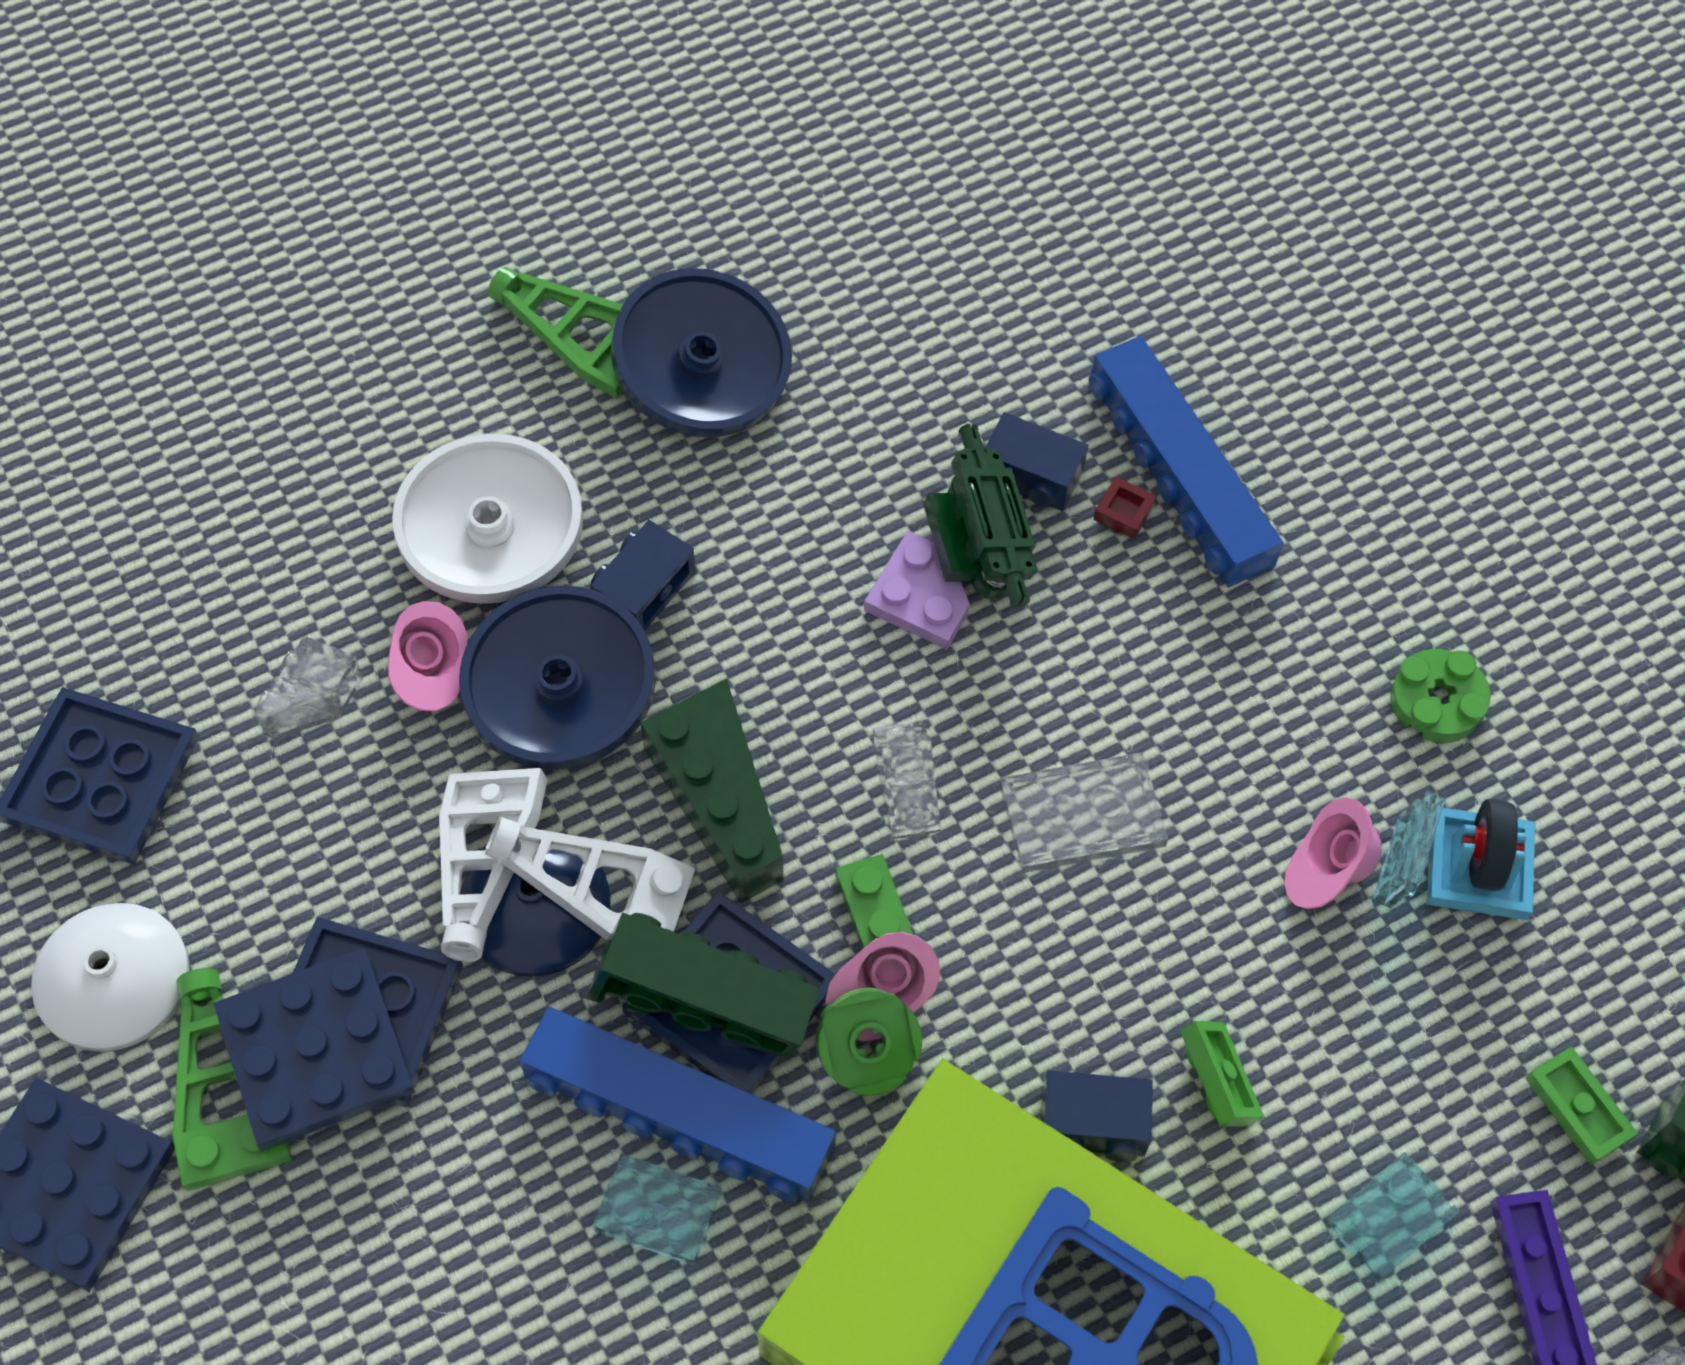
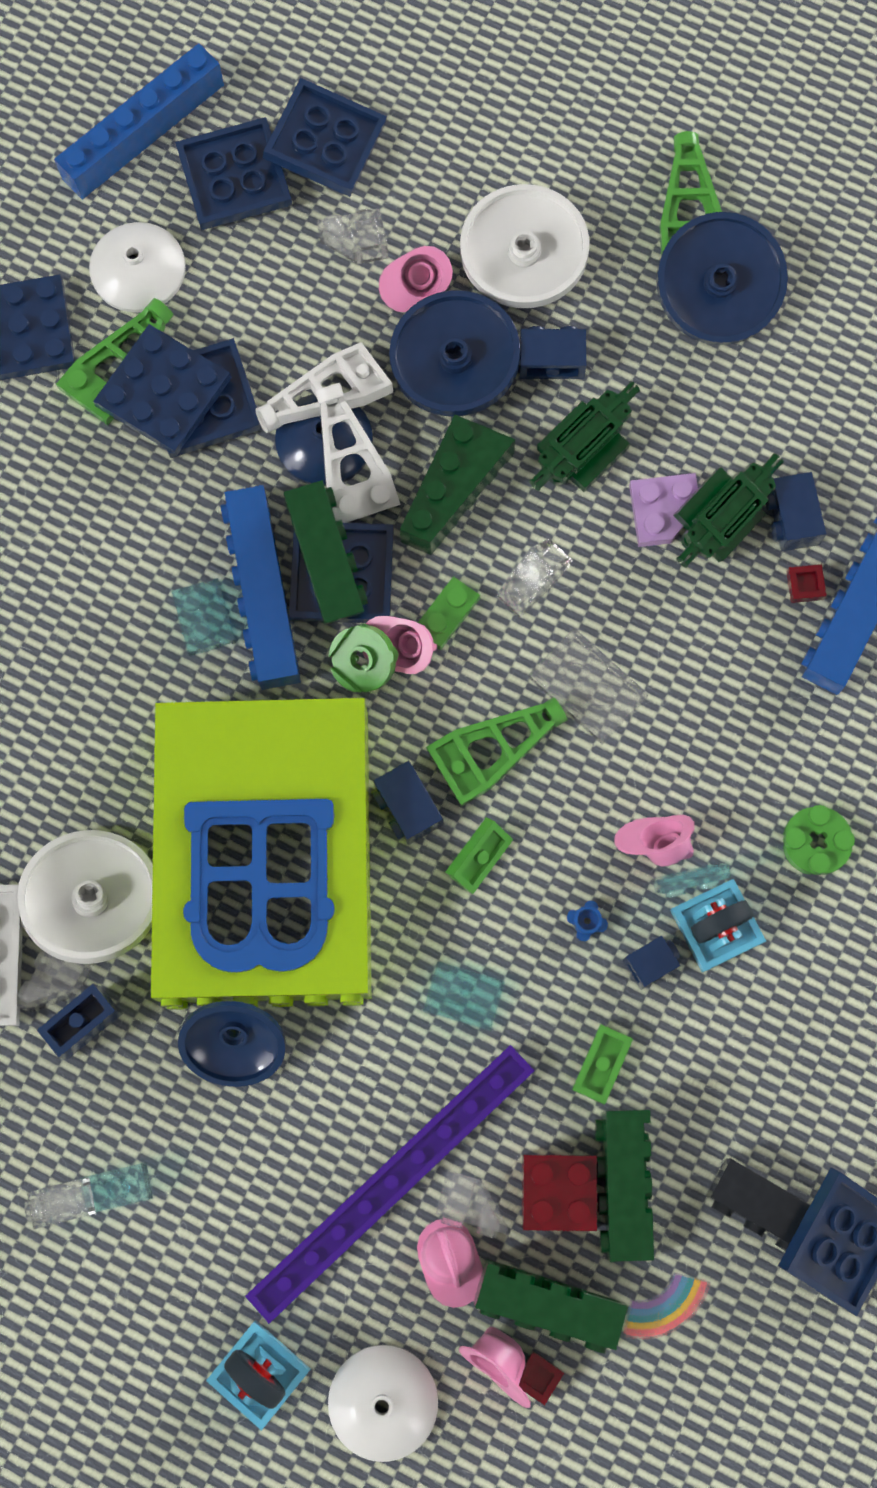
camera: 60 degrees right, 15 degrees up
none -> dark blue plate [263,78,387,197]
none -> bright green plate [426,697,568,807]
none -> dark green piece [529,381,640,492]
none -> blue plate [567,901,608,942]
none -> dark blue brick [623,935,681,990]

